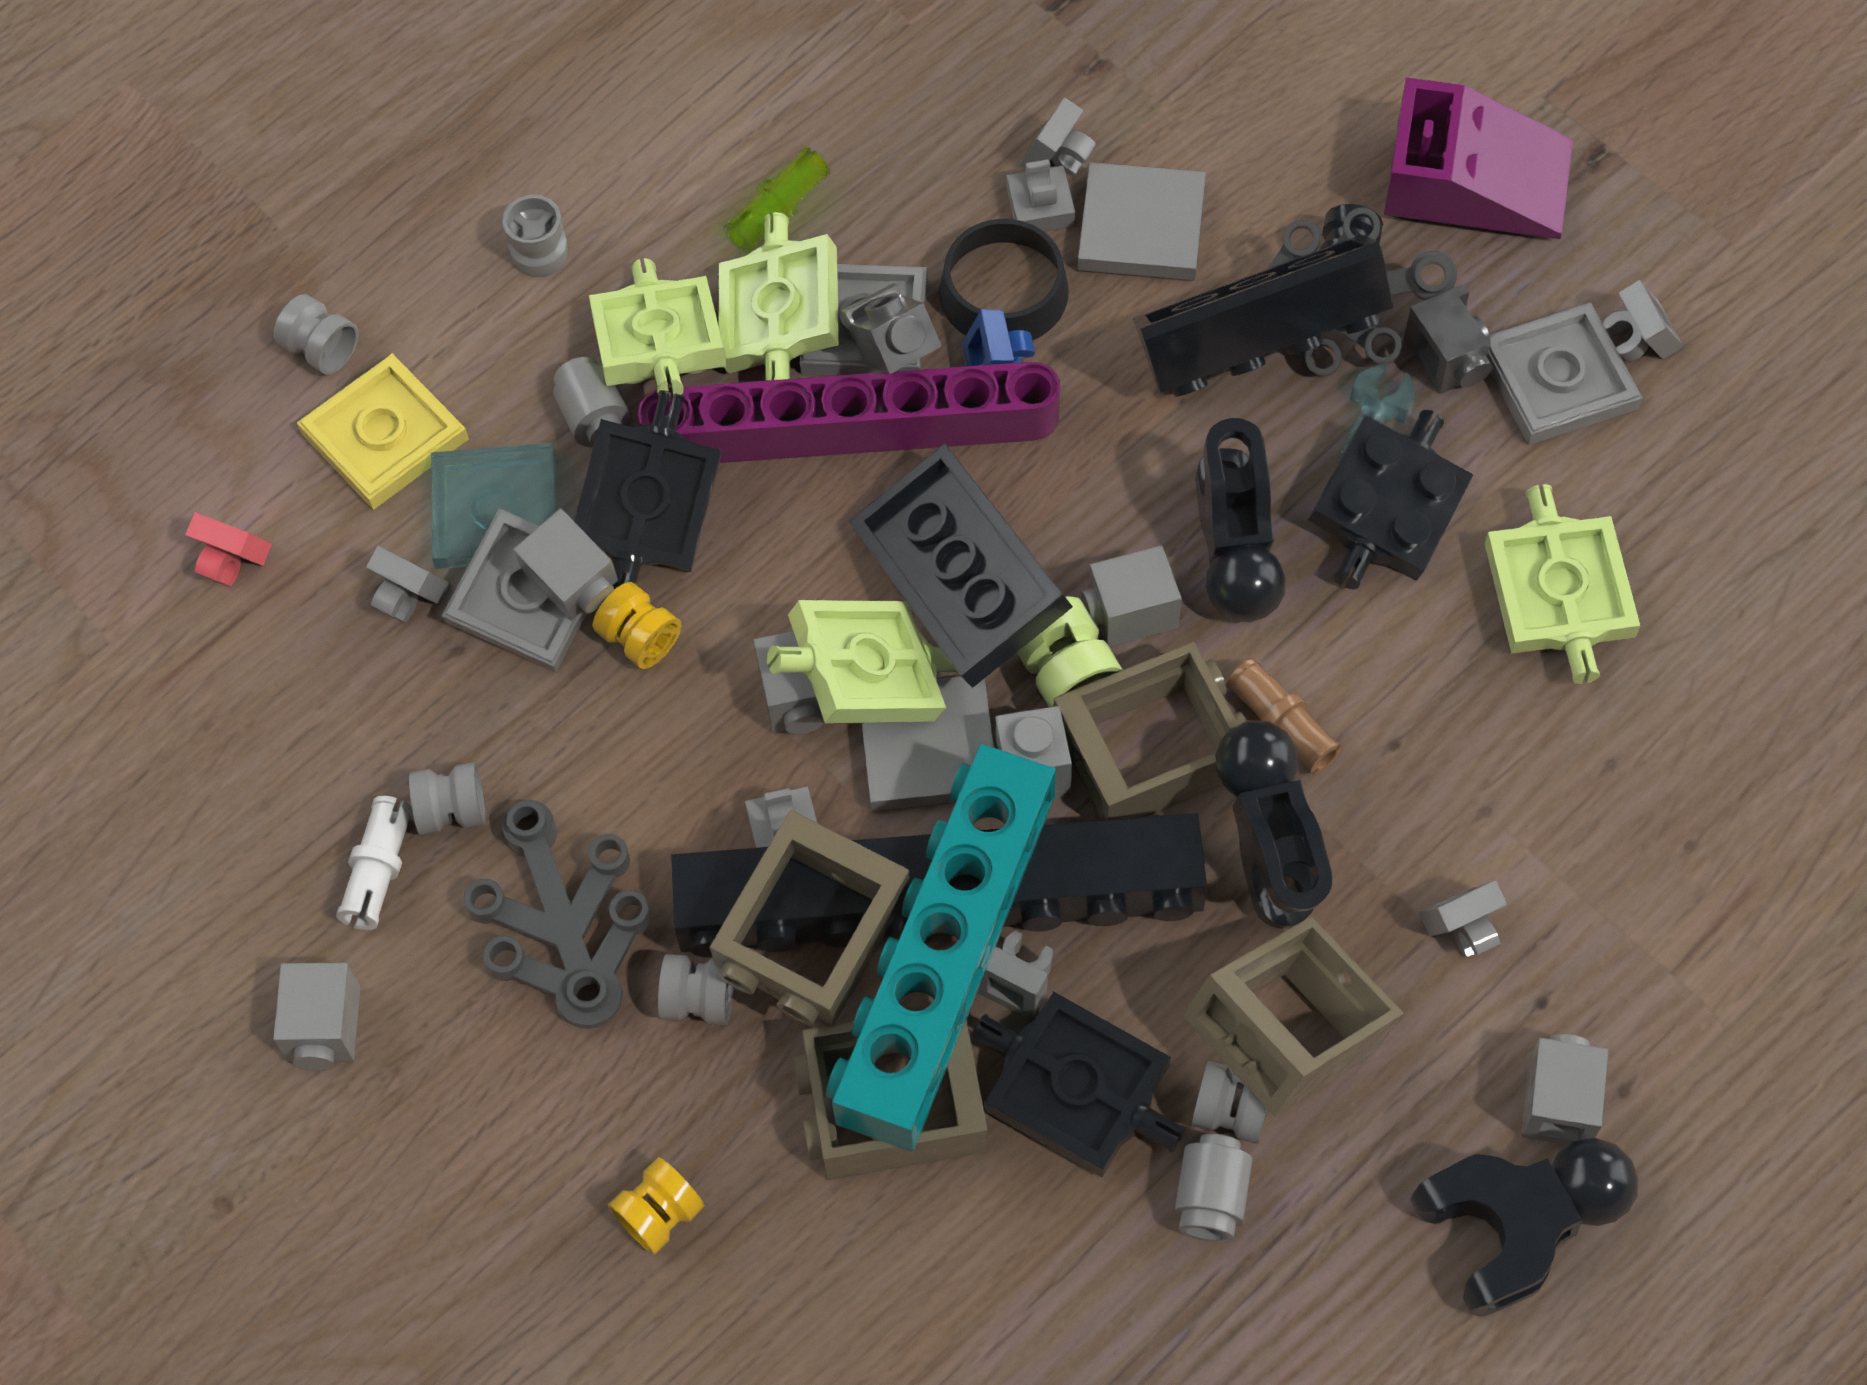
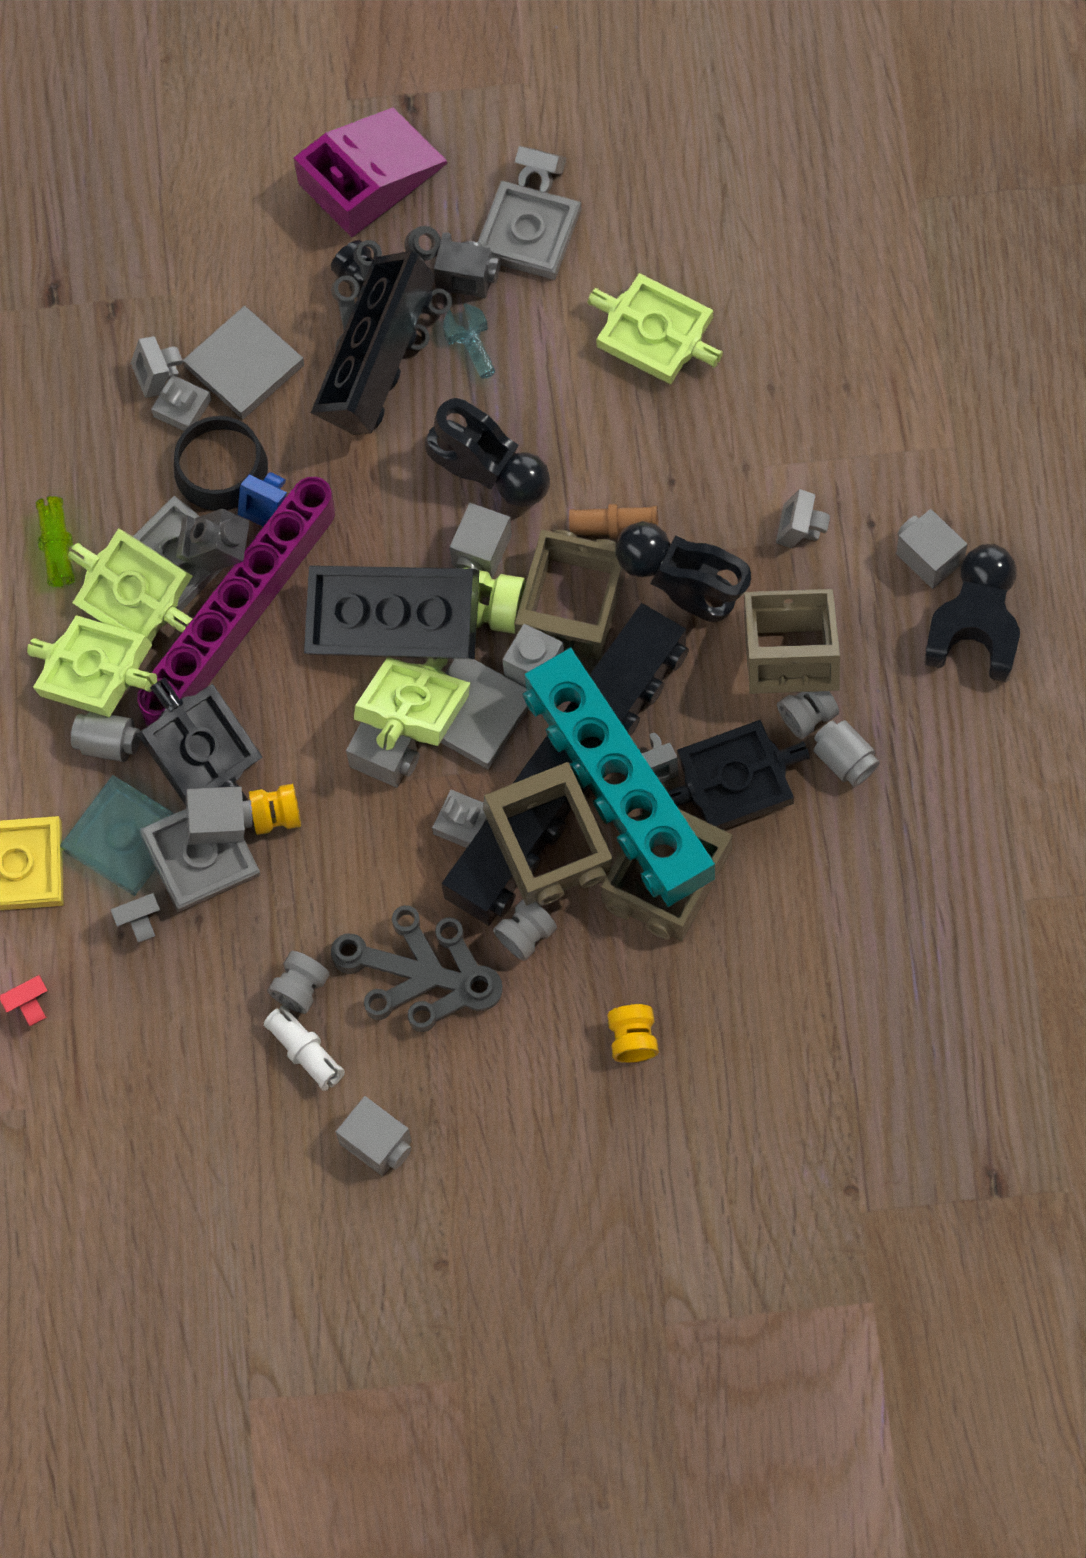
camera: 50 degrees left, 5 degrees up
black plate [1308,410,1473,589] -> none

